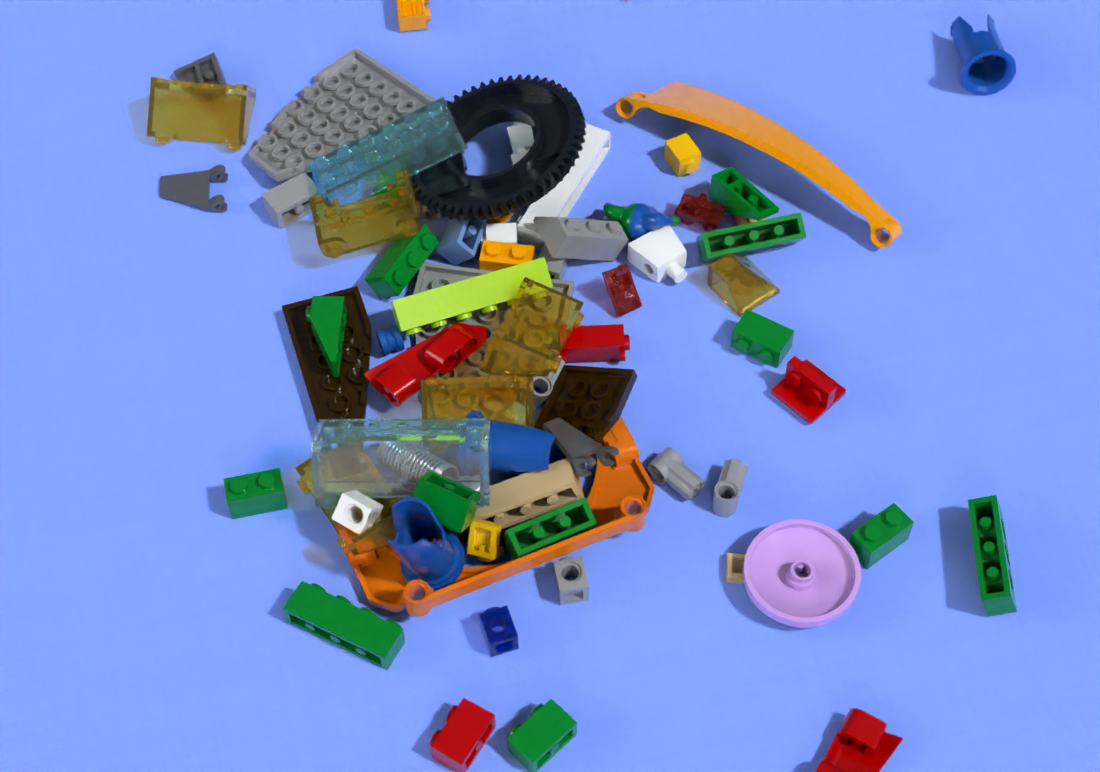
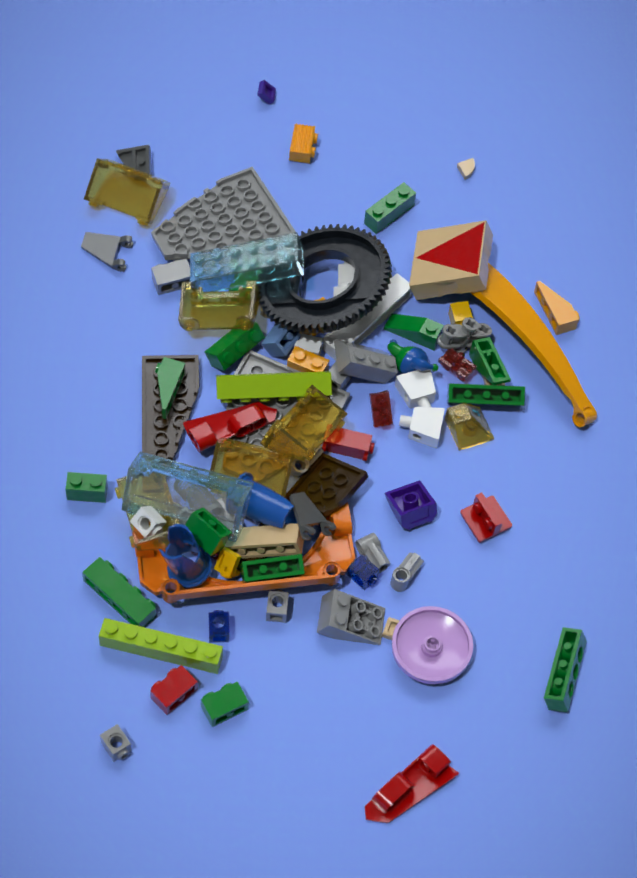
camera: 10 degrees right, 5 degrees up
blue wheel [375,324,405,356] -> none
green brick [730,309,794,369] -> none
green brick [849,503,914,569] -> none
none -> lime brick [99,618,223,674]
none -> light grey slope [317,589,385,645]
none -> clear blue brick [347,554,379,590]
none -> brick [364,182,416,234]
none -> green slope [384,314,444,351]
none -> dark purple slope [384,480,437,530]
none -> white torso [399,407,445,448]
none -> tan tile [409,220,493,300]
none -> light grey axle [437,317,492,354]
none -> light orange slope [534,281,580,335]

